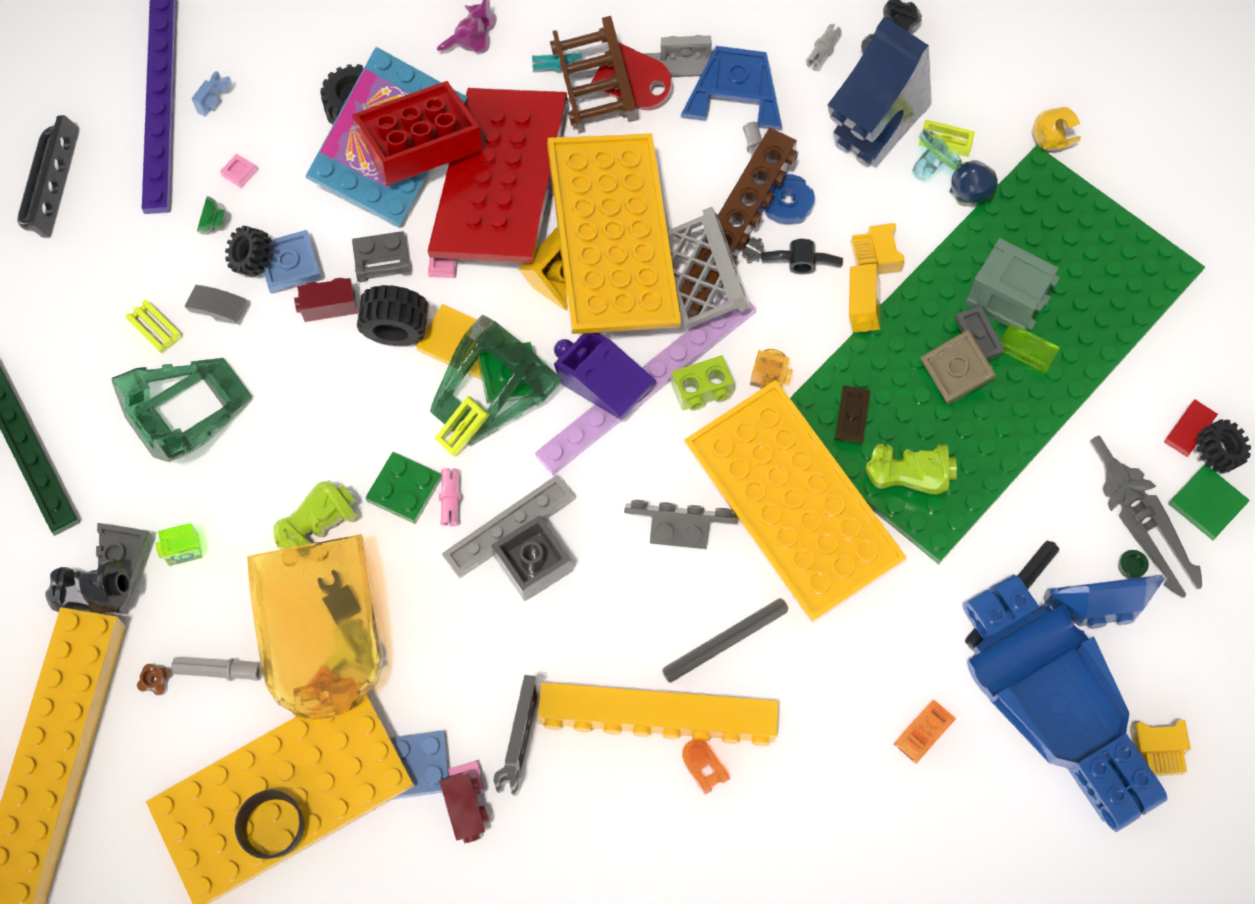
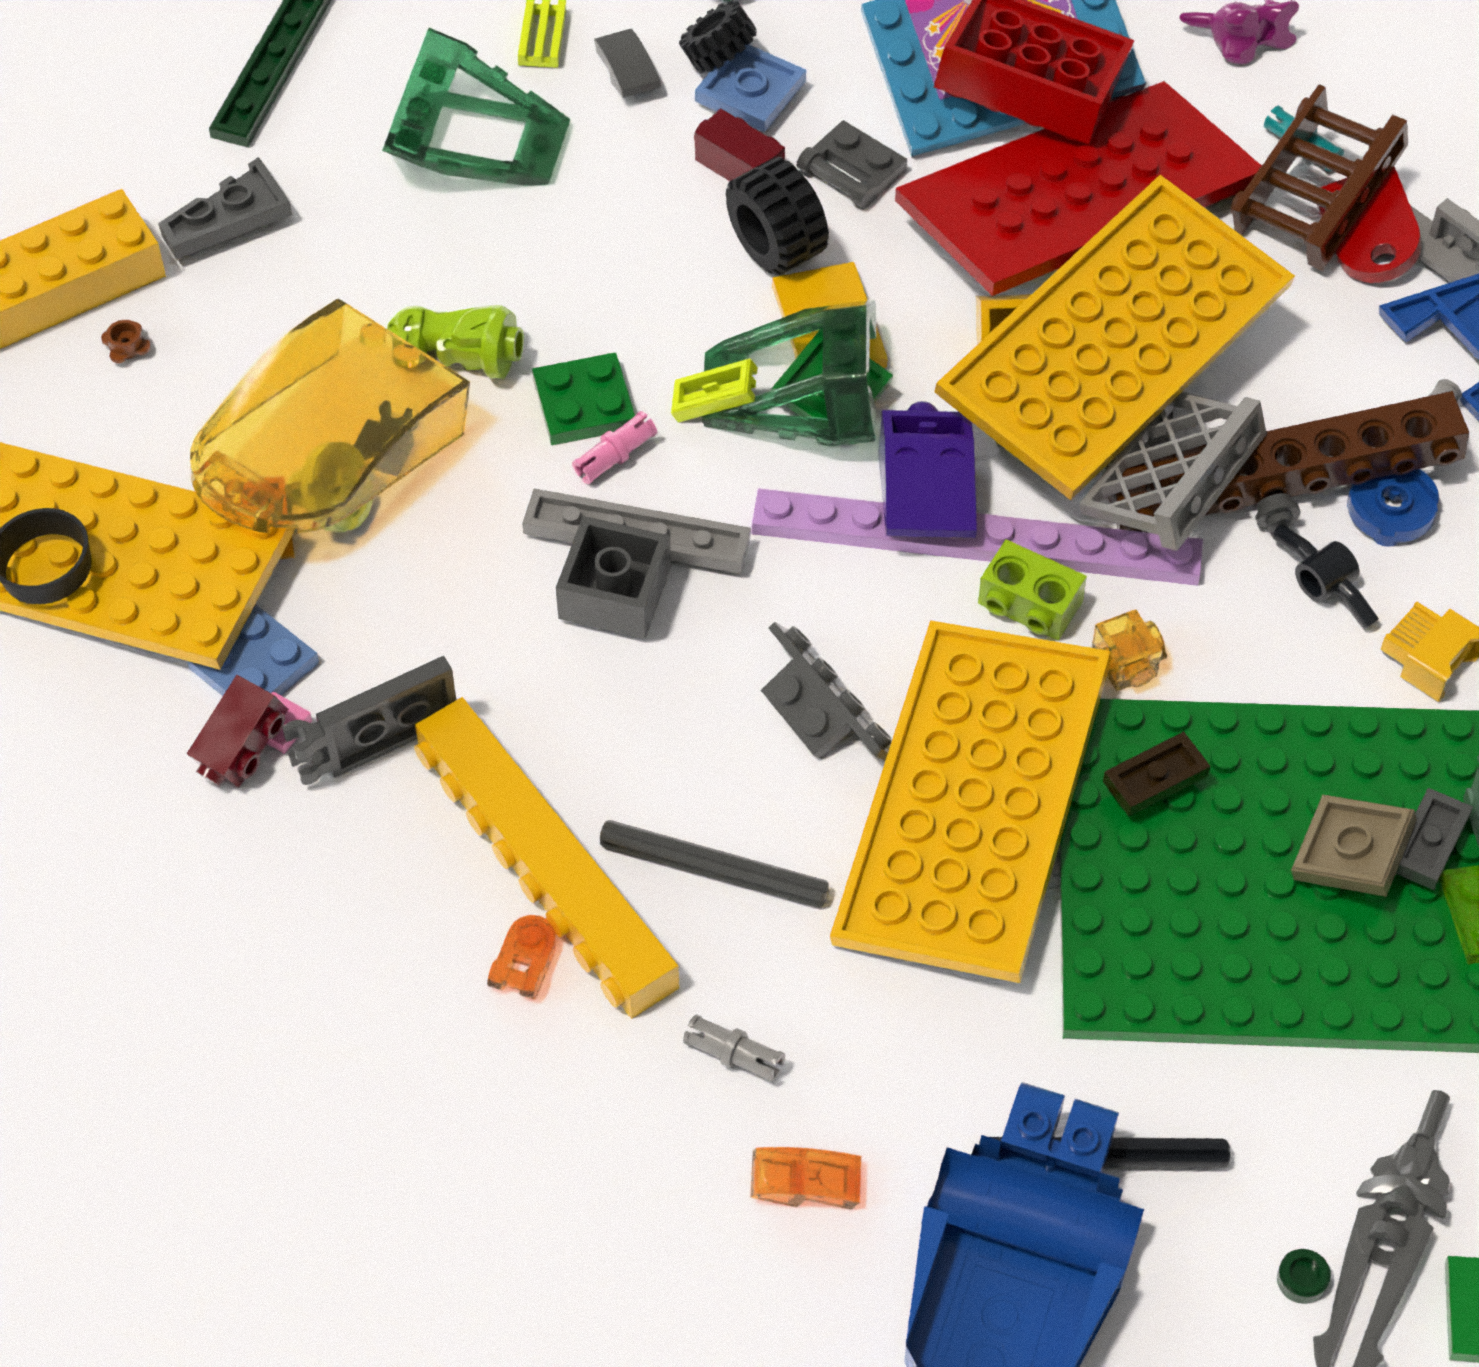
camera: 50 degrees right, 10 degrees down
black animal [45,559,131,613] -> none
clear neon green brick [155,522,203,566] -> none
light grey axle [171,657,261,681] -> none
bright pink tile [428,257,457,278] -> none
yellow brick [849,263,881,332] -> none
lime animal [865,444,957,495] -> none
blue wedge [1043,574,1164,629] -> none
none -> light grey pin [683,1014,786,1082]

